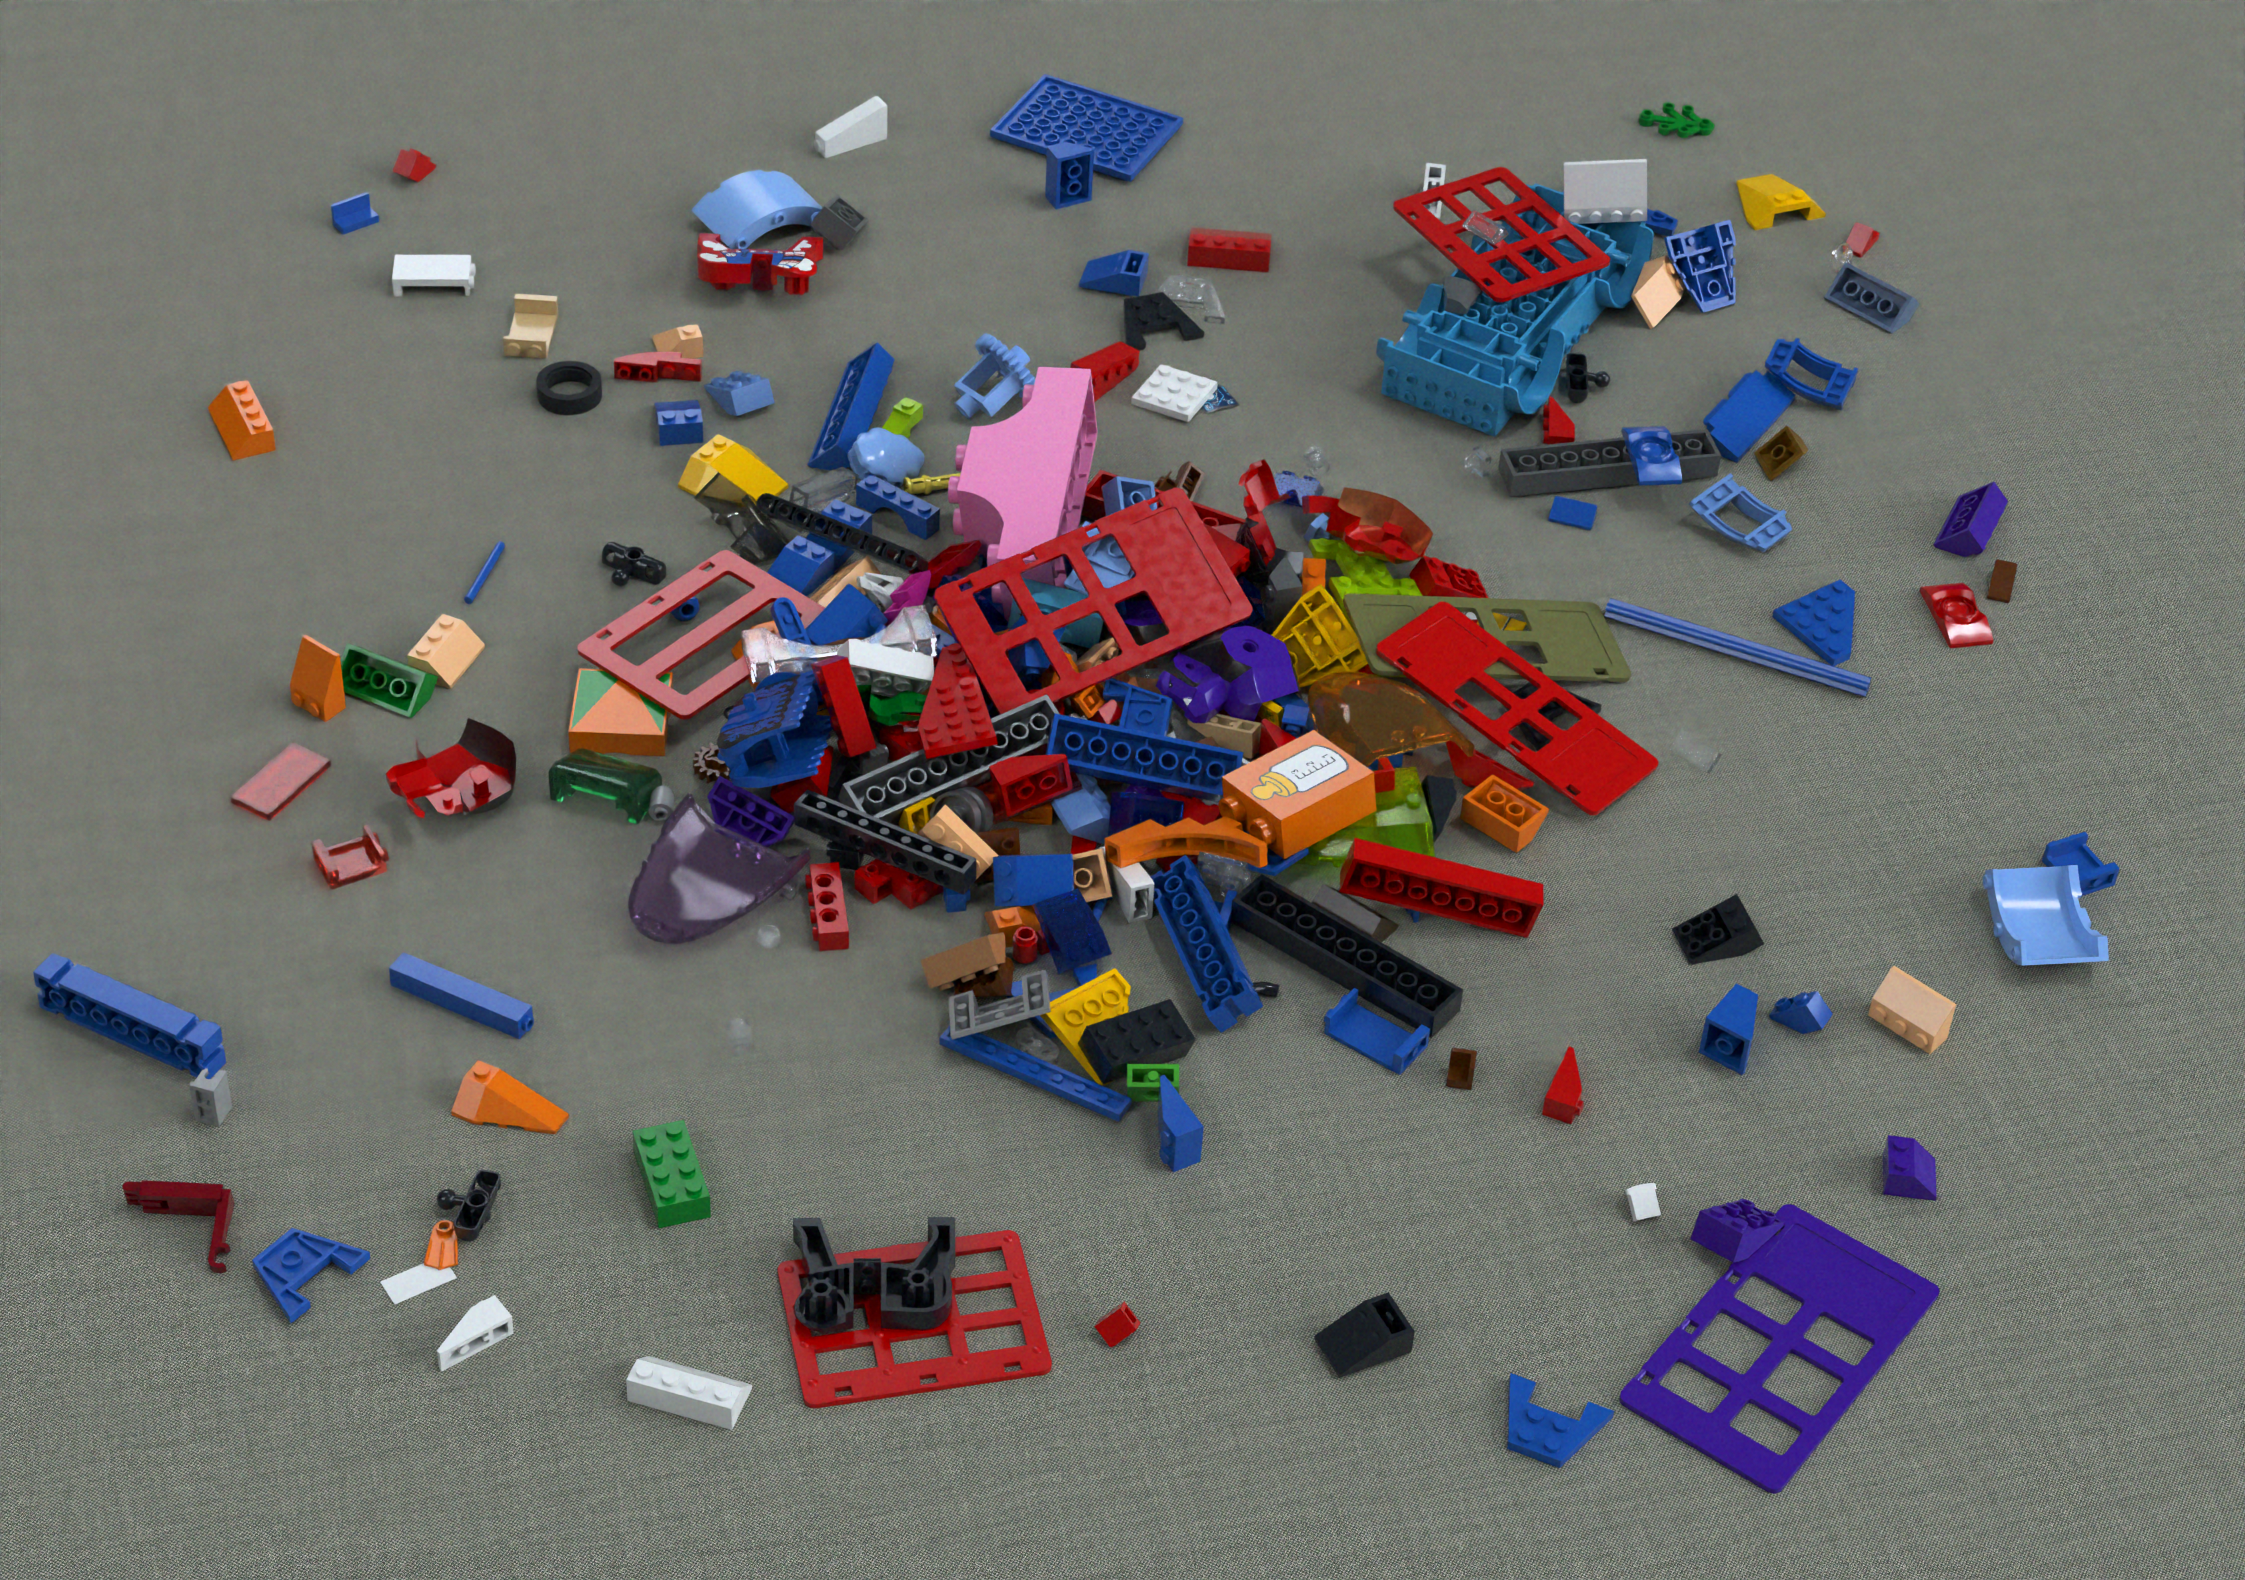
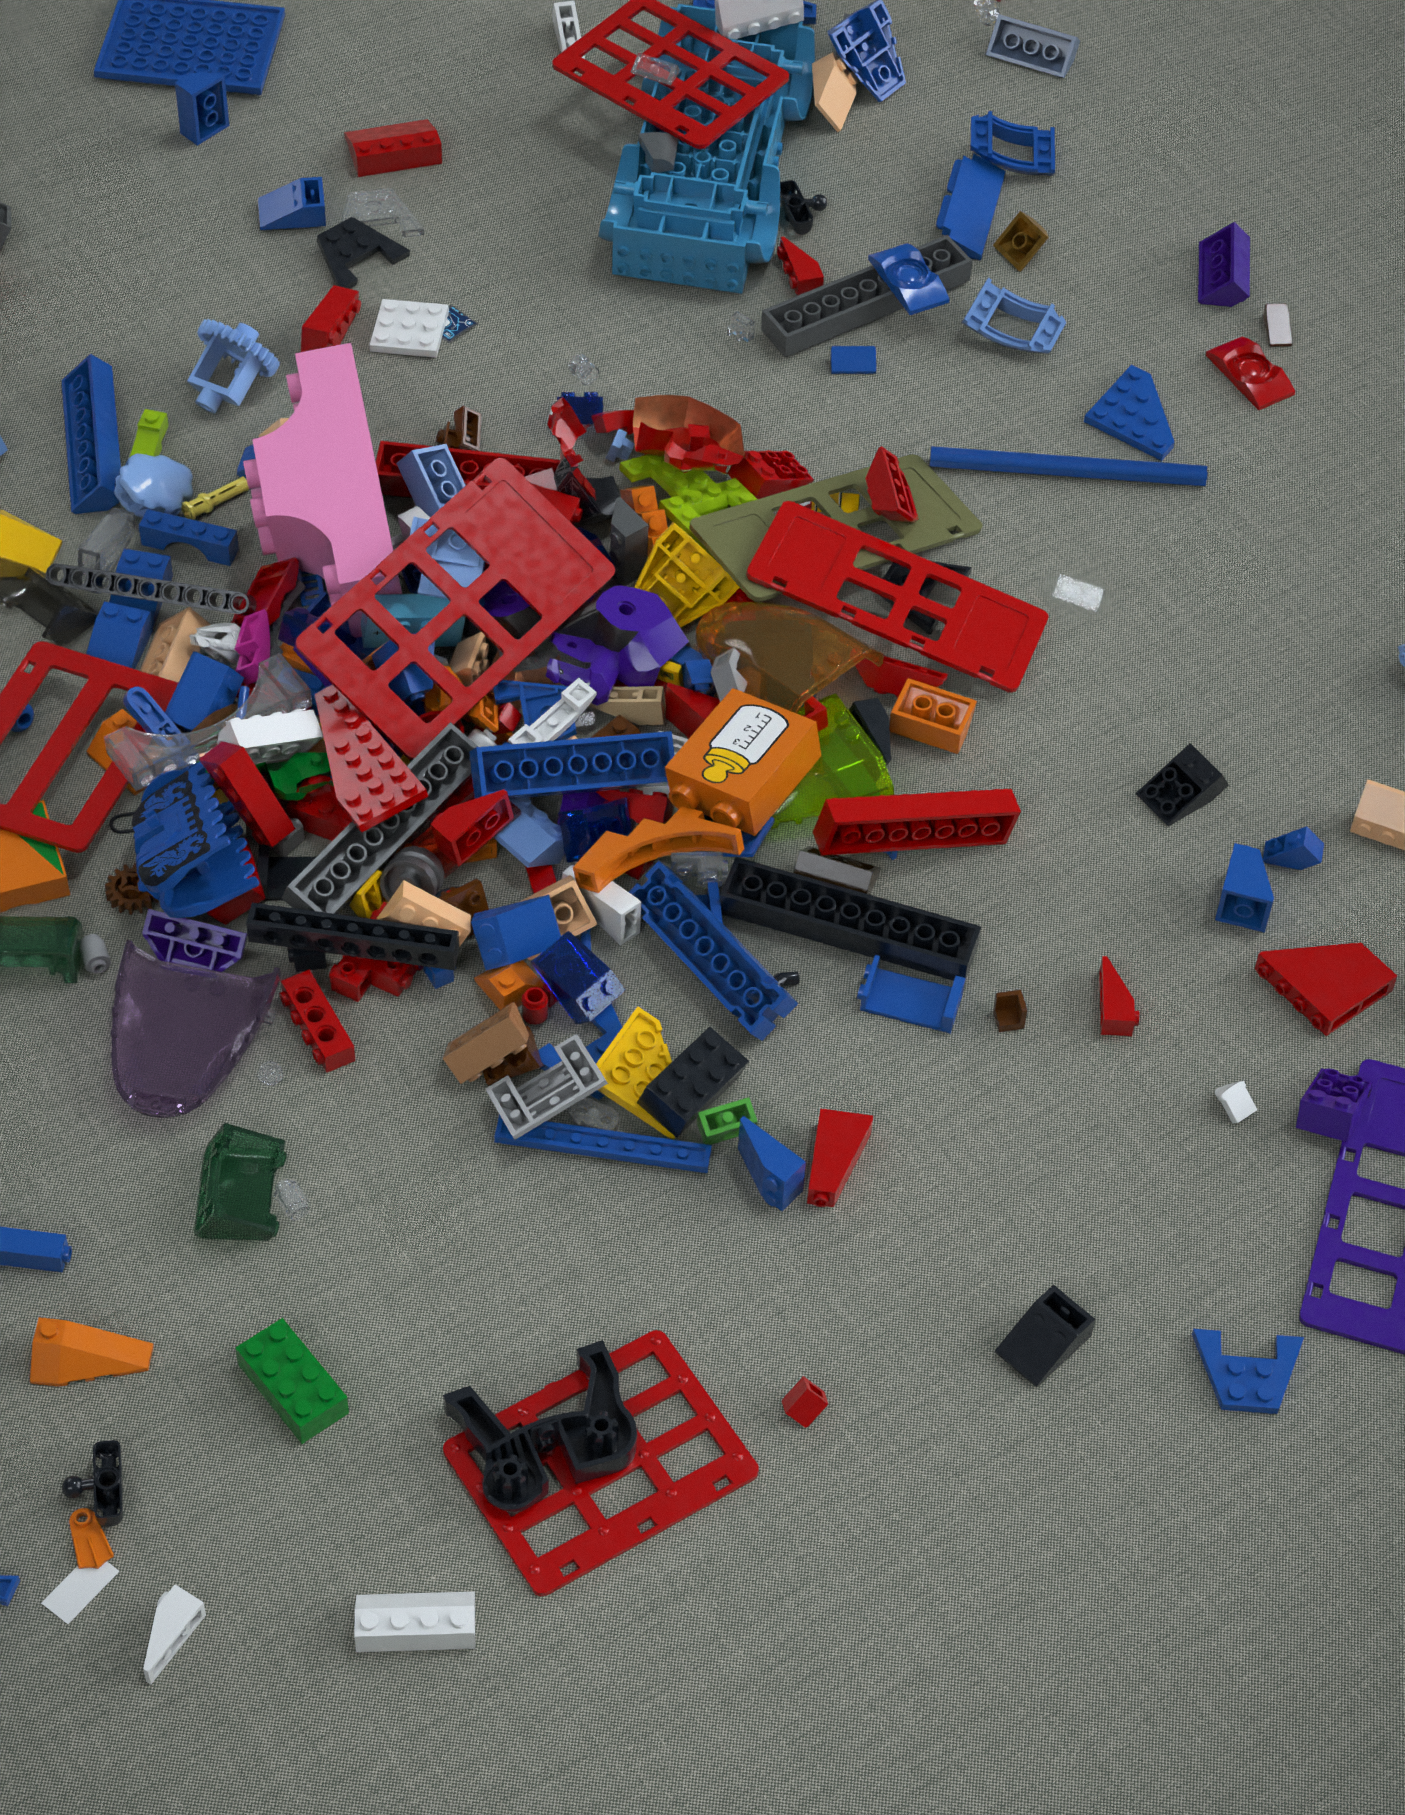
camera: 20 degrees left, 10 degrees up
none -> clear green windscreen [194,1122,287,1241]
none -> white slope [508,678,597,744]
none -> light grey slope [711,647,748,702]
none -> red slope [807,1108,873,1207]
none -> red wedge [865,446,919,522]
none -> red slope [1255,942,1397,1036]

